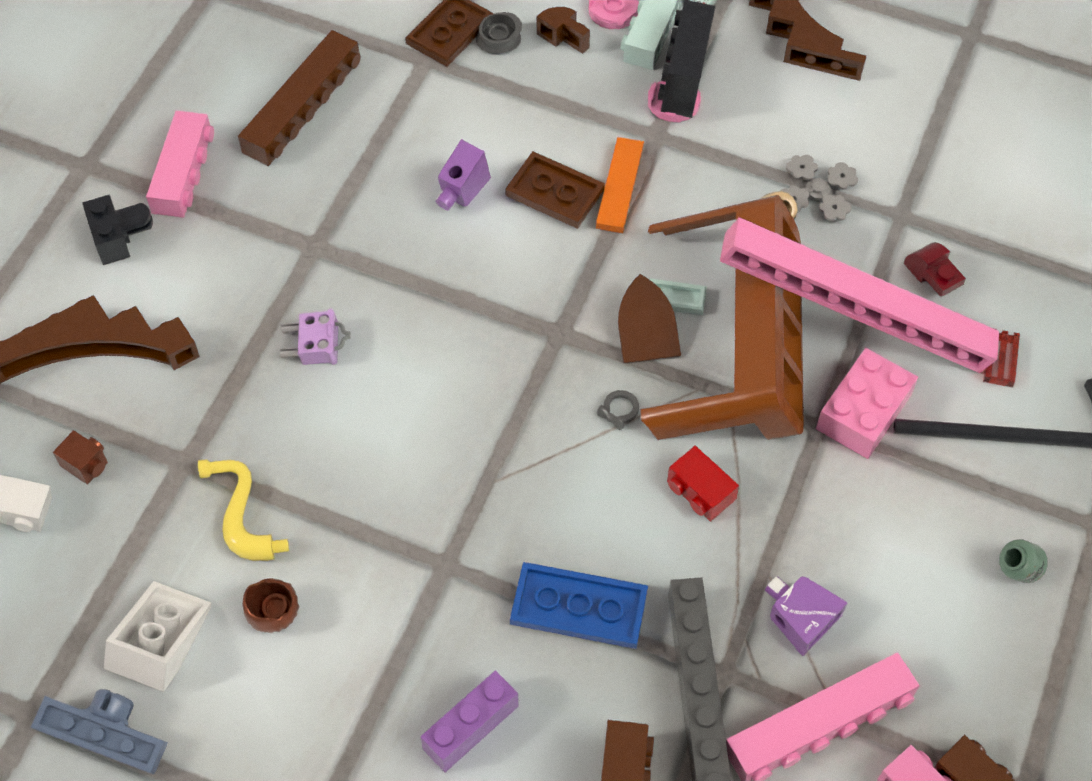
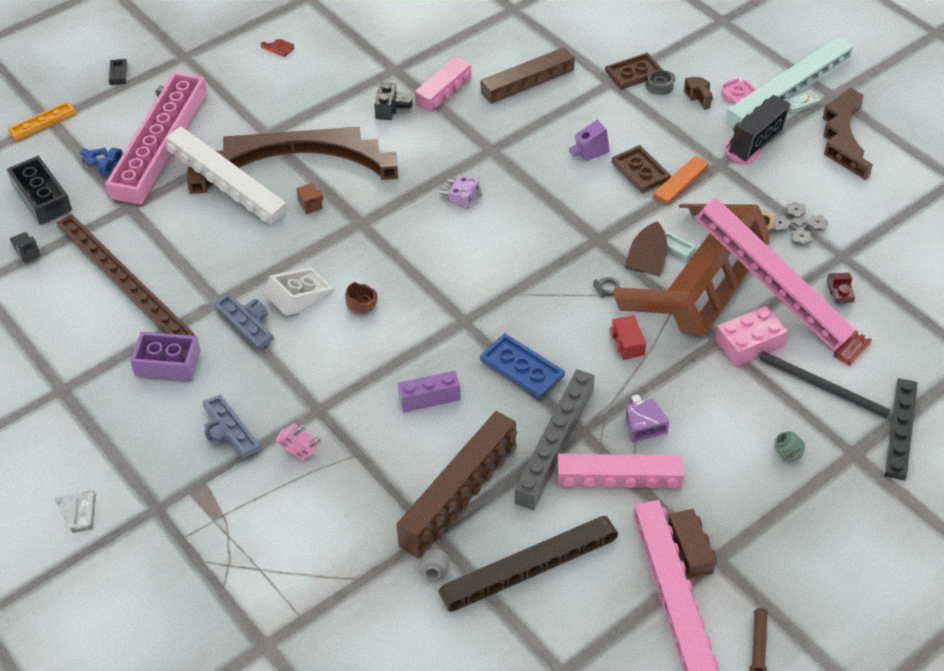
camera: 30 degrees right, 10 degrees down
light yellow animal [198,459,289,561] -> none

